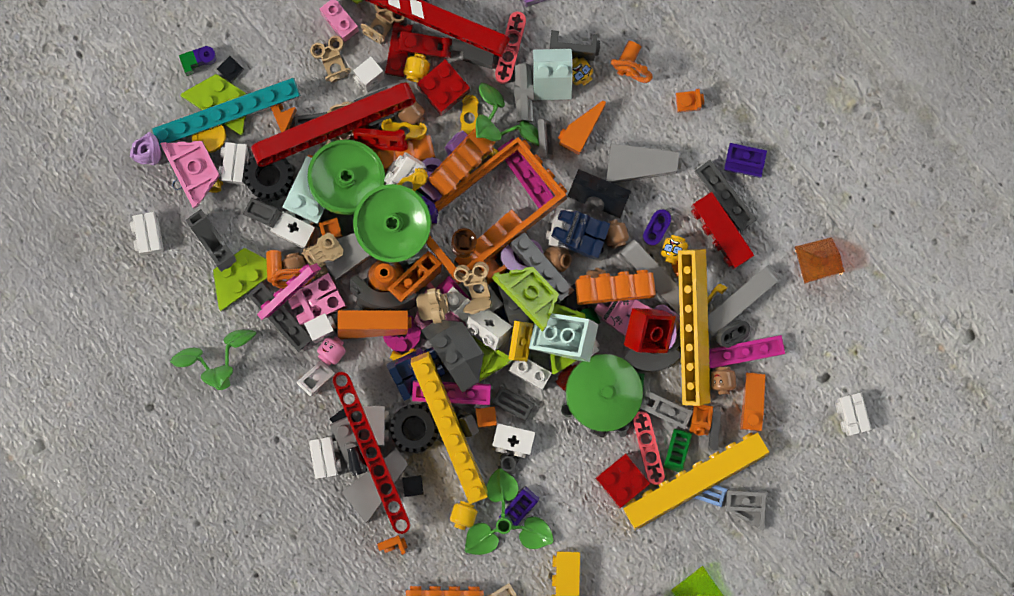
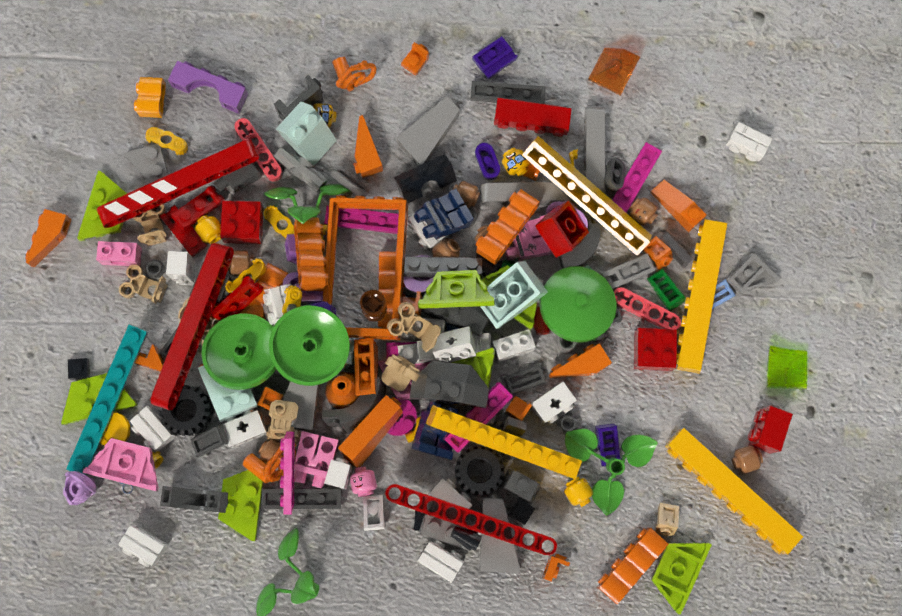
camera: 50 degrees left, 5 degrees down
leg [179,46,216,76] -> none
yellow plate [509,321,533,362] -> none
none -> dark grey plate [145,260,165,279]
none -> dark grey torso [499,469,541,504]
none -> orange slope [549,343,612,378]

